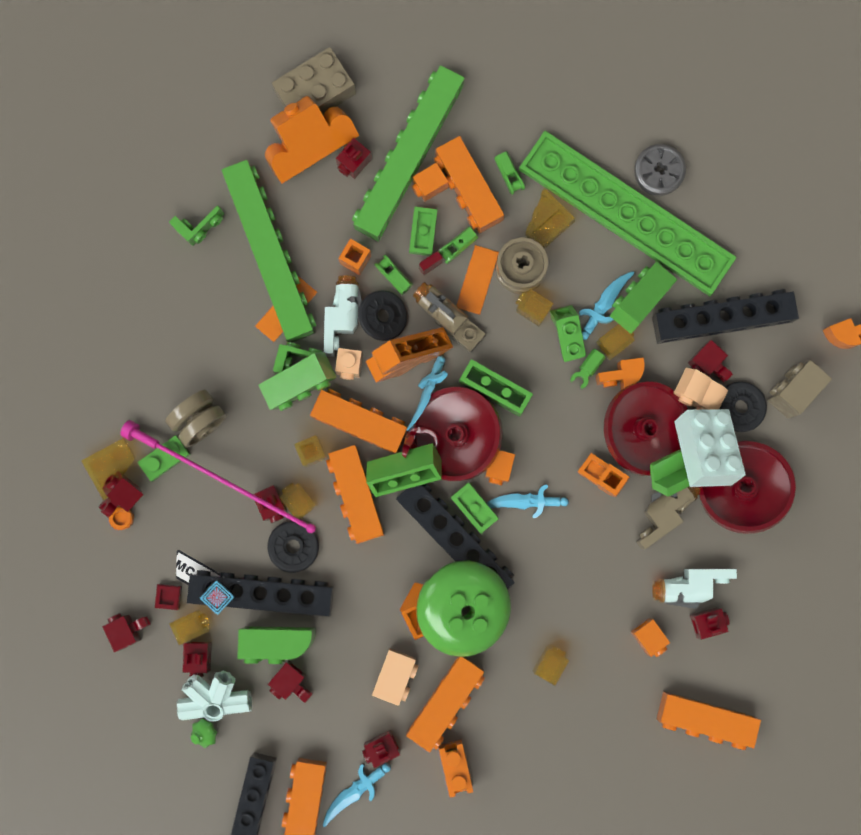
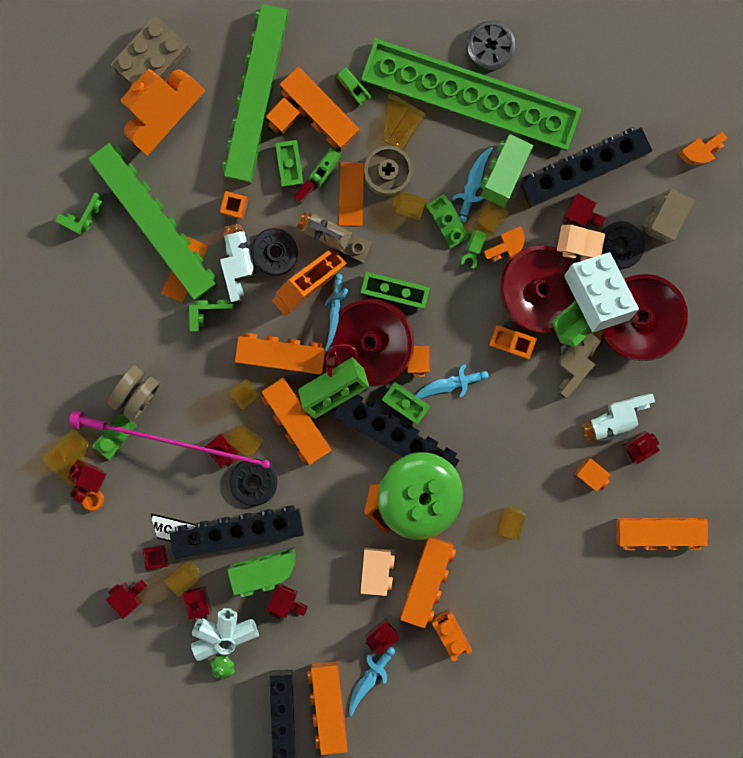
camera: 20 degrees left, 5 degrees up
tile [200,580,235,615] -> none
bright green brick [259,352,337,411] -> none
light nougat brick [335,348,363,380] -> none
dark red brick [336,138,372,179] -> none
bright green bar [374,255,413,295] -> none

